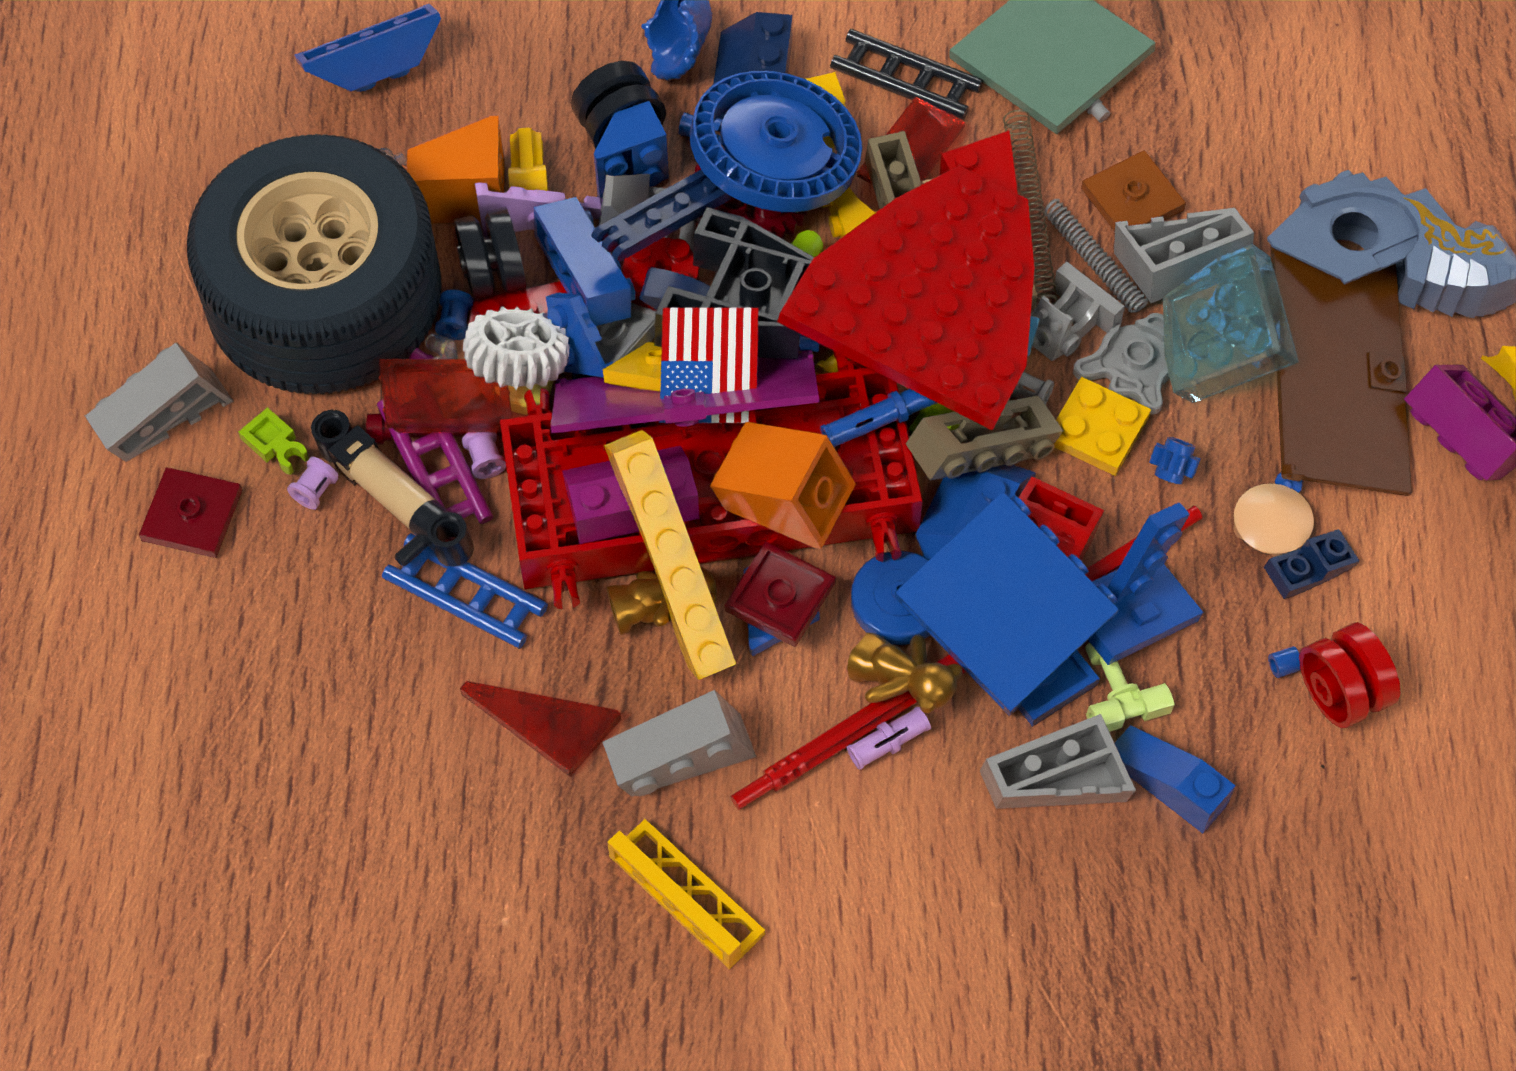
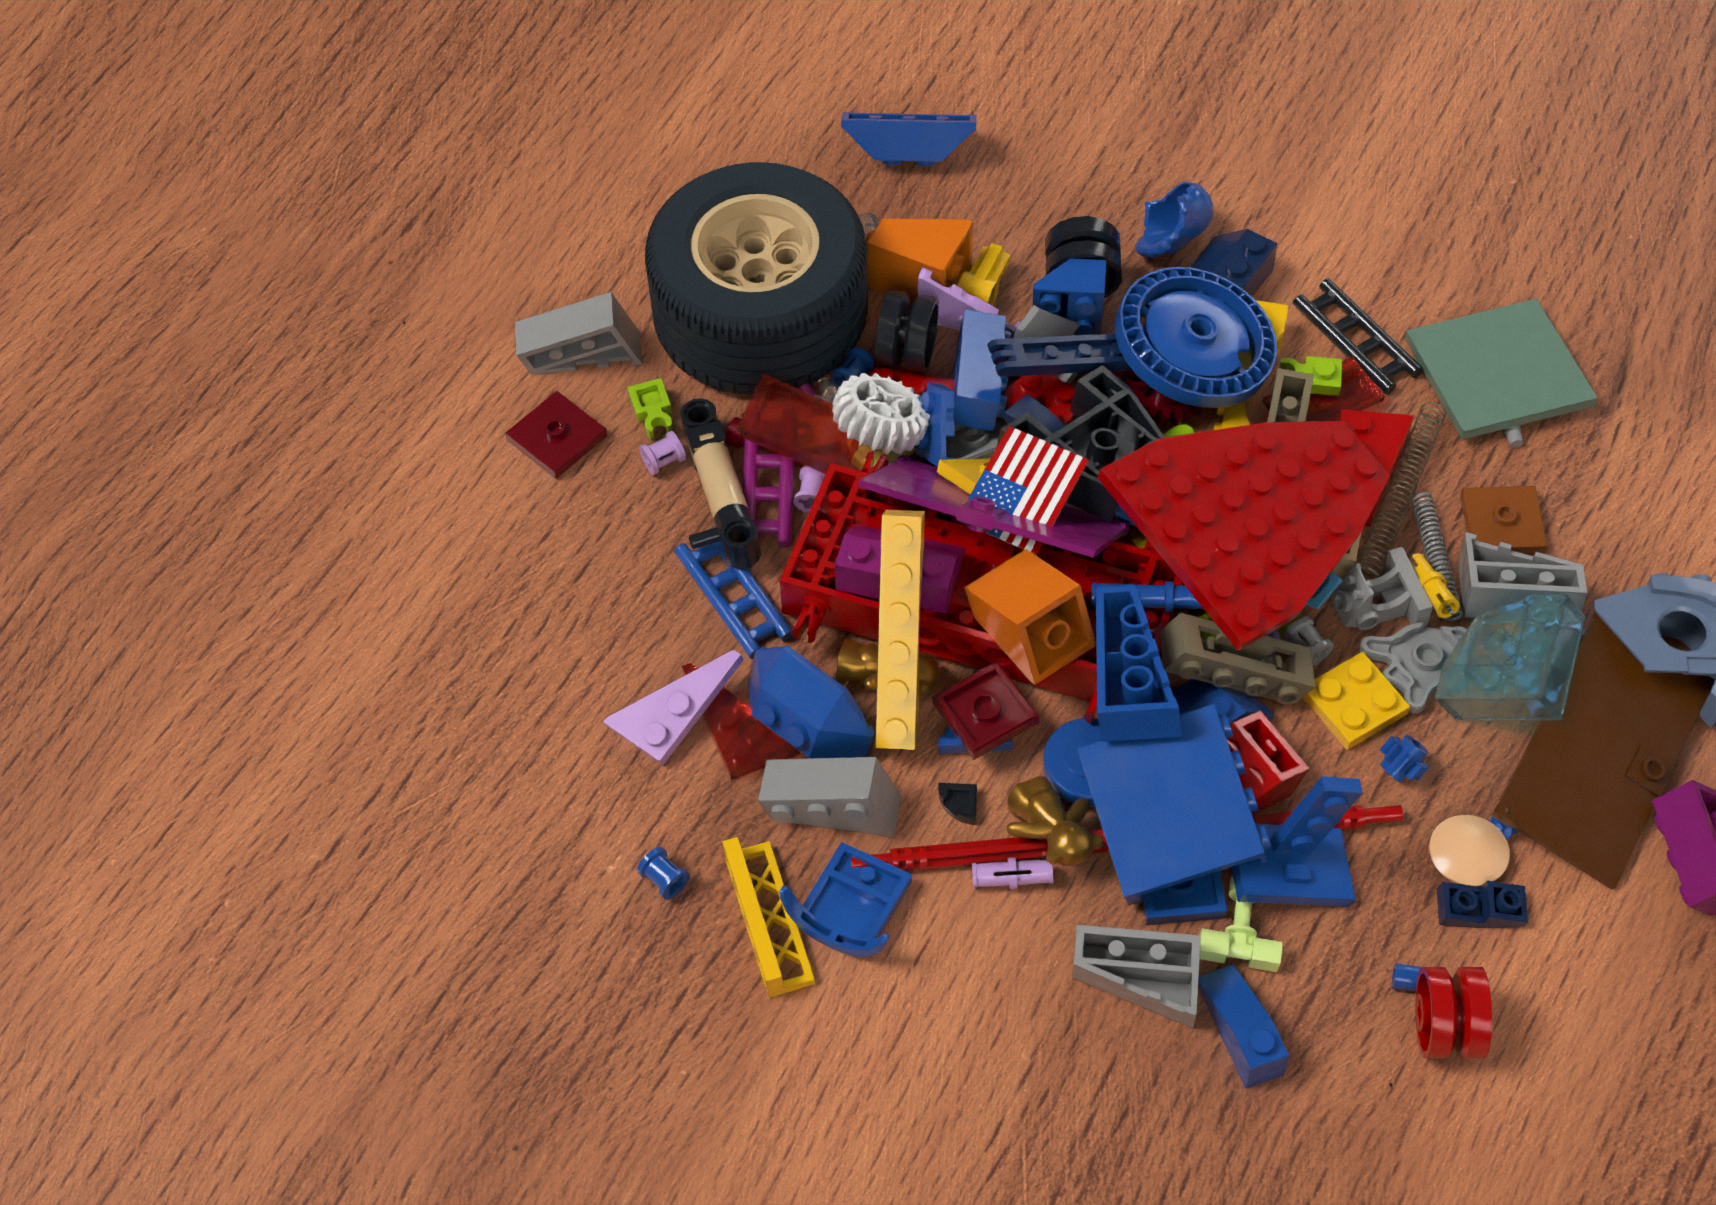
camera: 30 degrees right, 5 degrees down
none -> lavender wing [603,650,744,766]
none -> blue bush [637,847,690,900]
none -> blue wedge [748,646,876,759]
none -> blue piece [779,842,912,958]
none -> black tile [938,783,977,825]
none -> blue wedge [1096,585,1182,742]
none -> lime plate [1279,356,1342,396]
none -> yellow pin [1409,553,1460,618]

